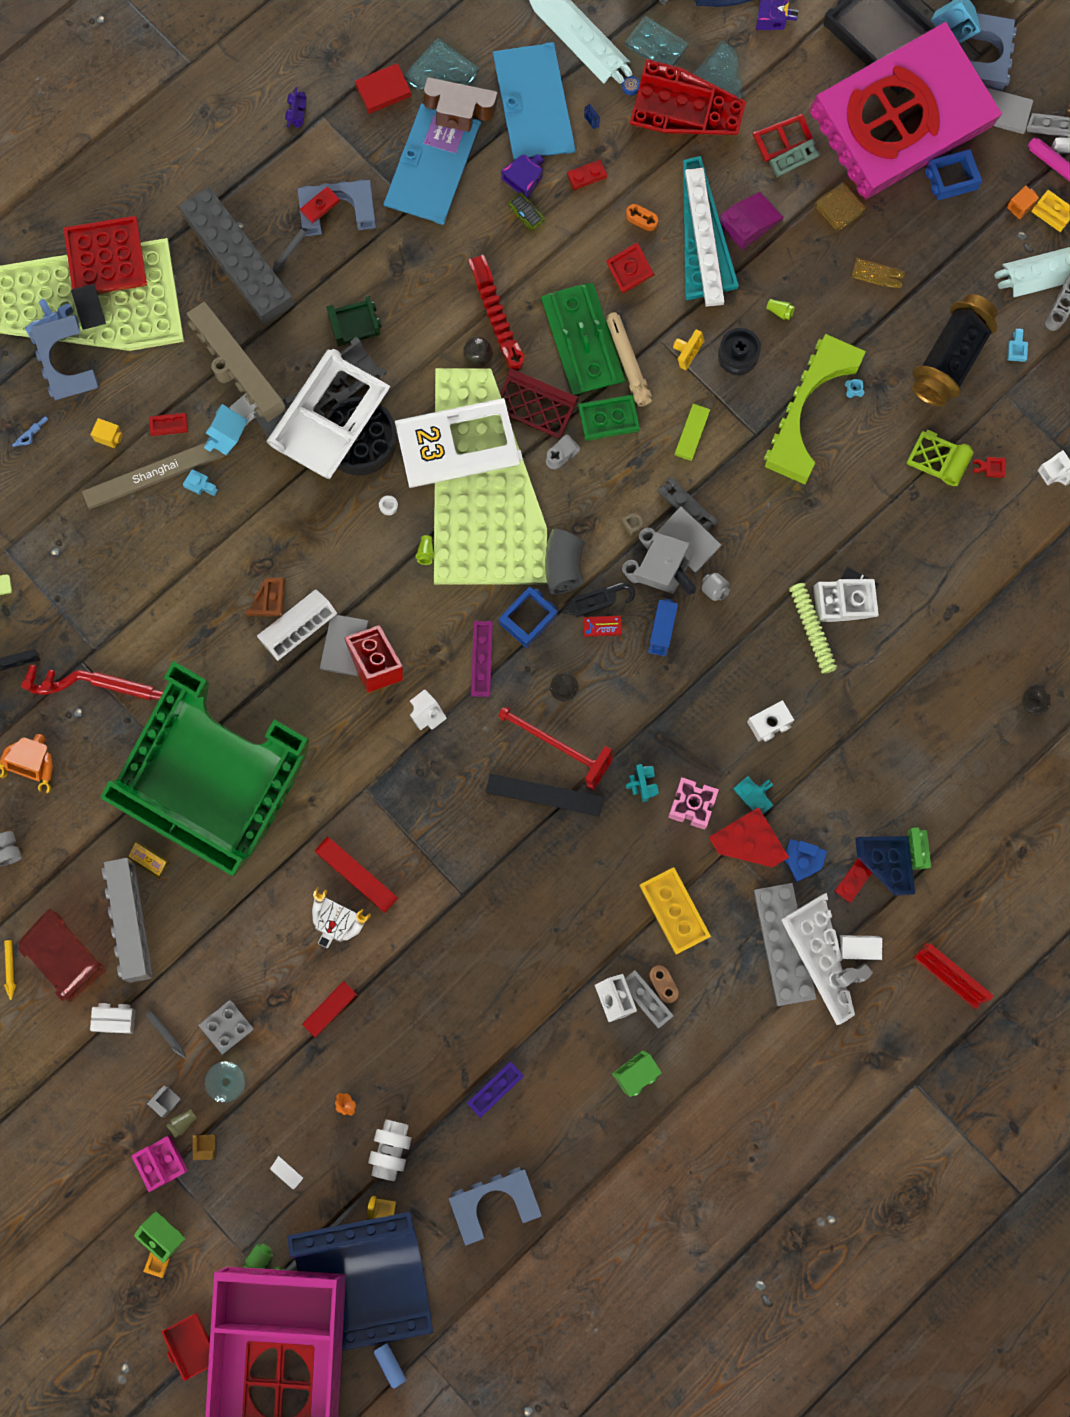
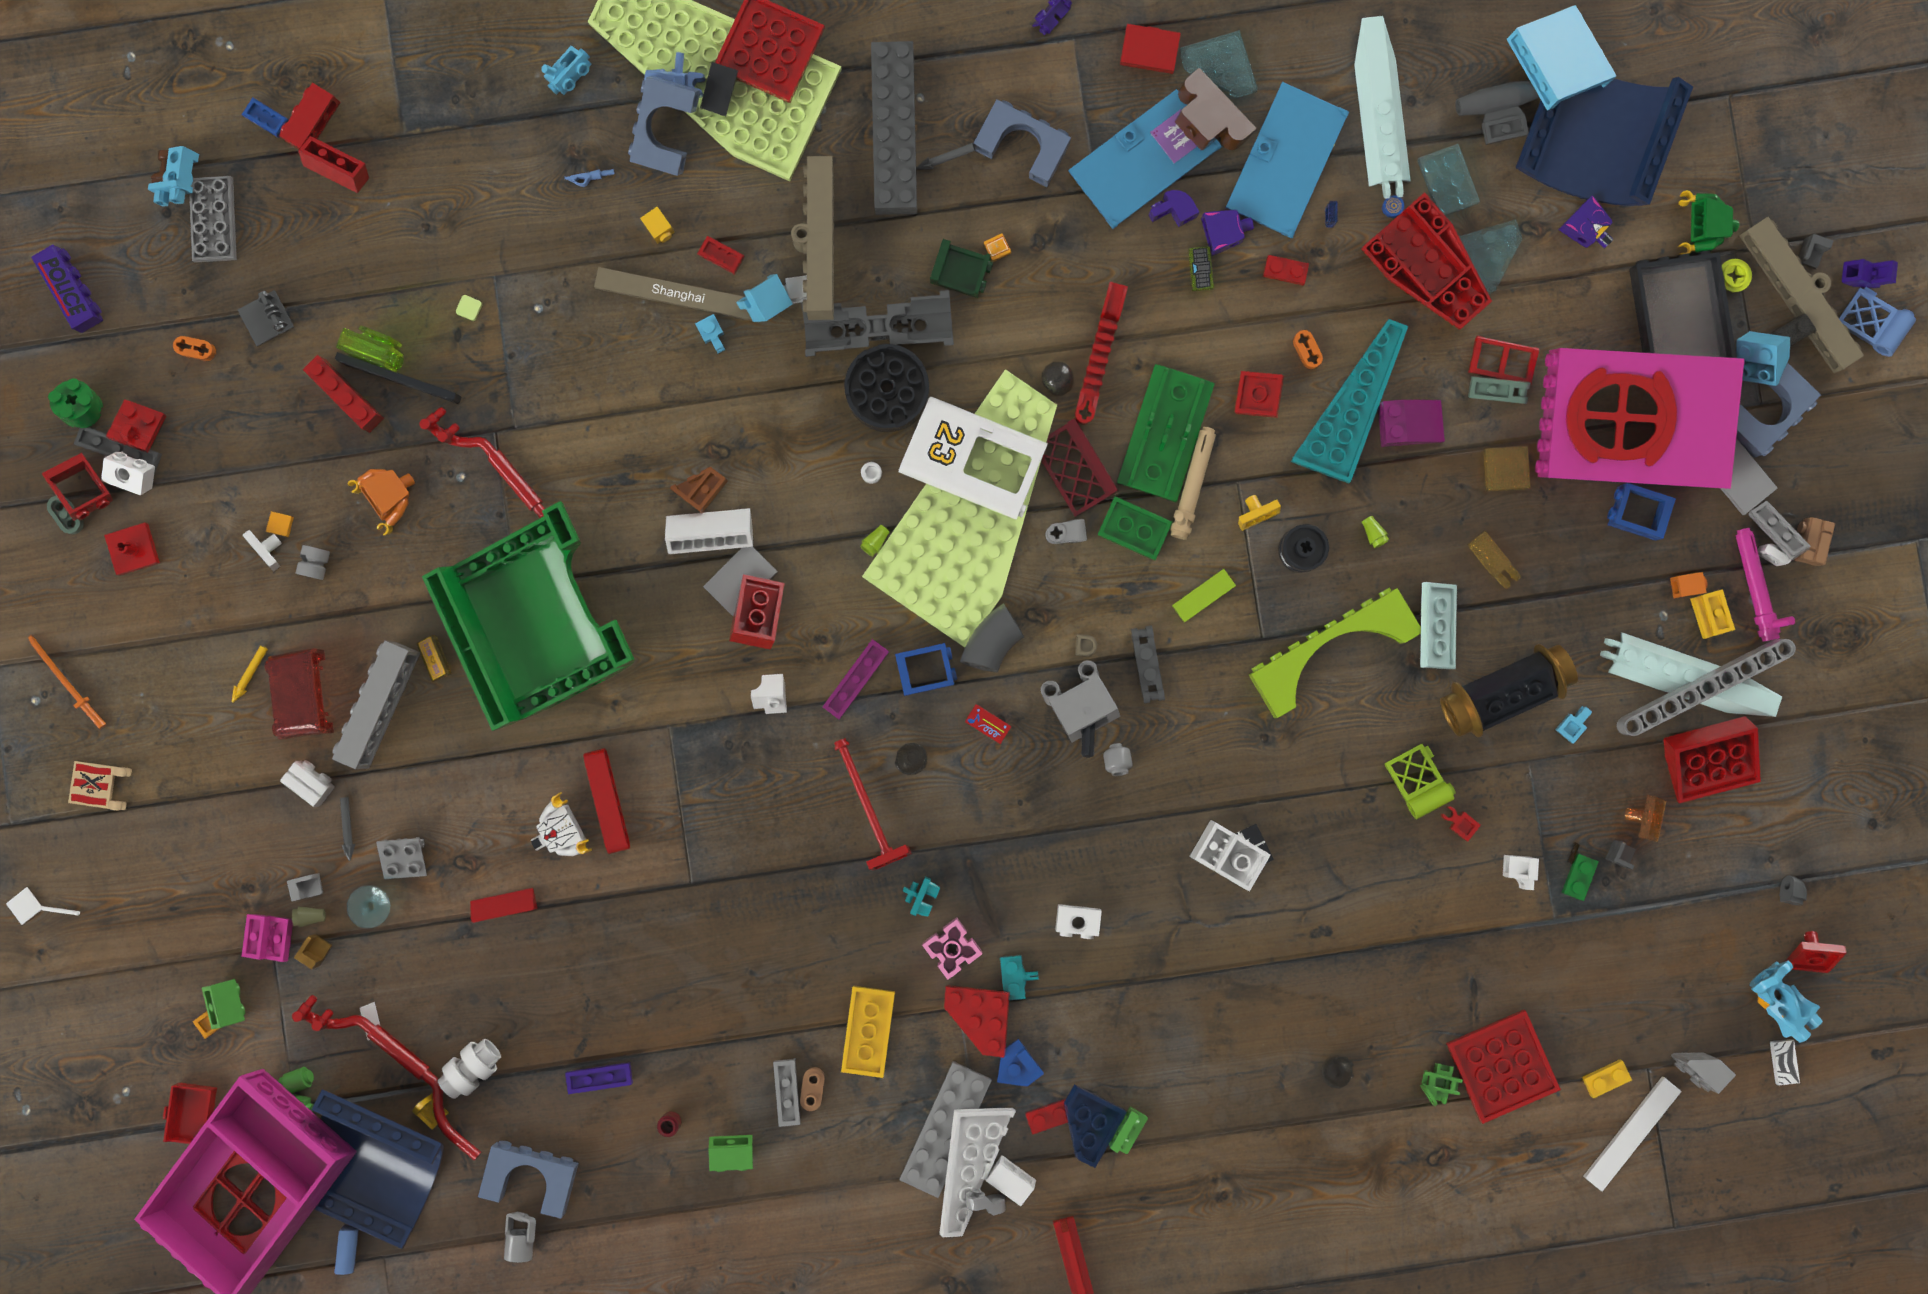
camera: 40 degrees right, 10 degrees up
white piece [267,349,391,479] -> none
red plate [300,186,340,224] -> none
orange plant [335,1093,356,1115] -> none
black tile [486,773,603,816] -> none
black plate [562,582,635,618] -> none
white brick [595,974,637,1022] -> none
blue window [648,599,678,657] -> none
light grey tile [656,506,722,573] -> none
white plate [685,168,724,307] -> none
yellowish green piece [789,583,837,674] -> none
medium azure plate [845,379,865,398] -> none
none -> red piece [292,995,482,1161]
none -> light grey piece [504,1211,536,1263]
none -> dark red brick [657,1111,682,1137]
none -> light orange tile [983,233,1011,262]
none -> dark purple brick [1148,190,1199,227]
none -> light aqua tile [1420,582,1457,669]

